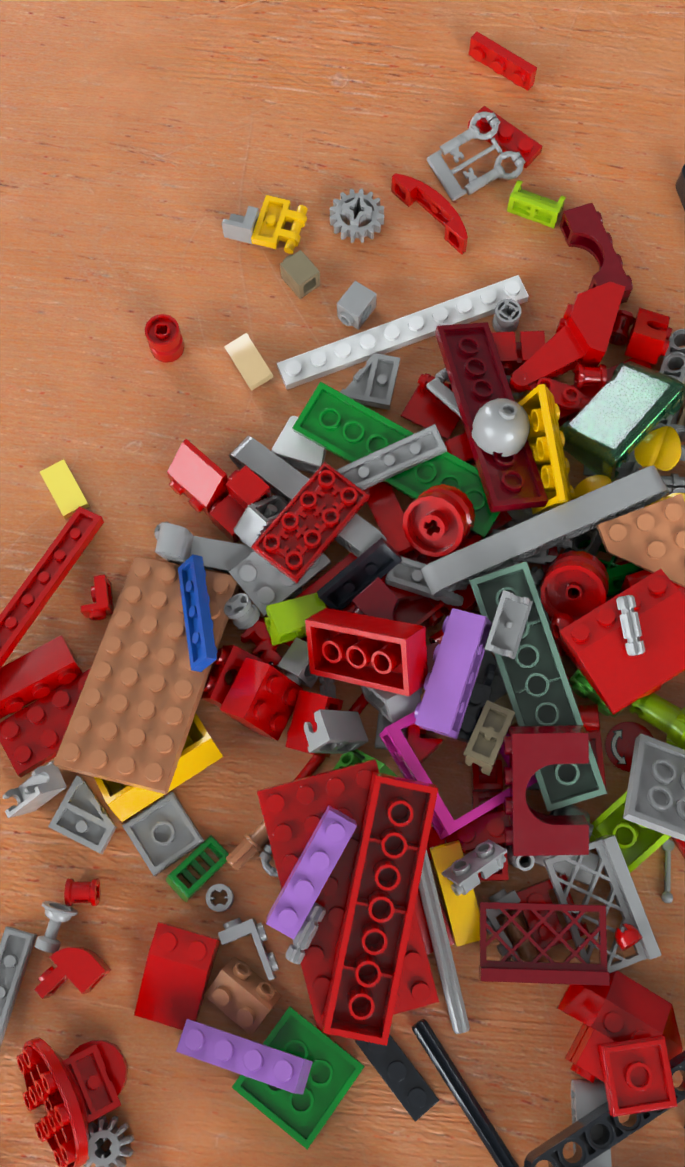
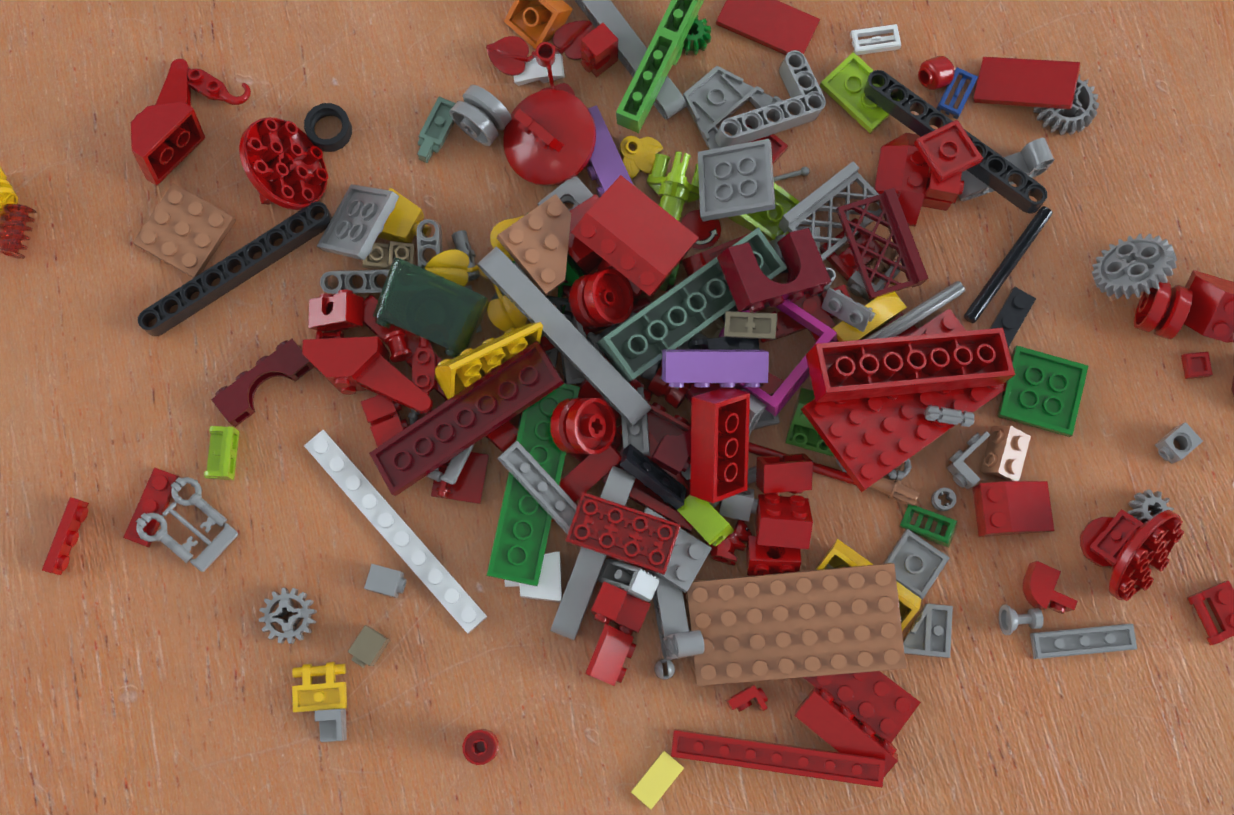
camera: 115 degrees left, 5 degrees up
light grey hinge [2,761,67,818] -> none
red bush [64,878,100,906] -> none
medium lavender brick [176,1019,313,1094] -> none
blue plate [178,554,217,672] -> none
tan slope [224,333,274,391] -> none
light grey wheel [224,593,260,630] -> none
medium lavender brick [266,805,357,939] -> none
light grey hinge [304,709,368,754] -> none
light grey wing [340,353,400,410] -> none
red slope [391,173,468,255] -> none
light grey cylinder [472,398,530,457] -> none
light grey hinge [485,590,533,659] -> none
light grey wheel [492,299,521,332] -> none
red hinge [550,613,574,639] -> none
red hinge [614,923,643,951] -> none
light grey axle [616,595,645,656] -> none

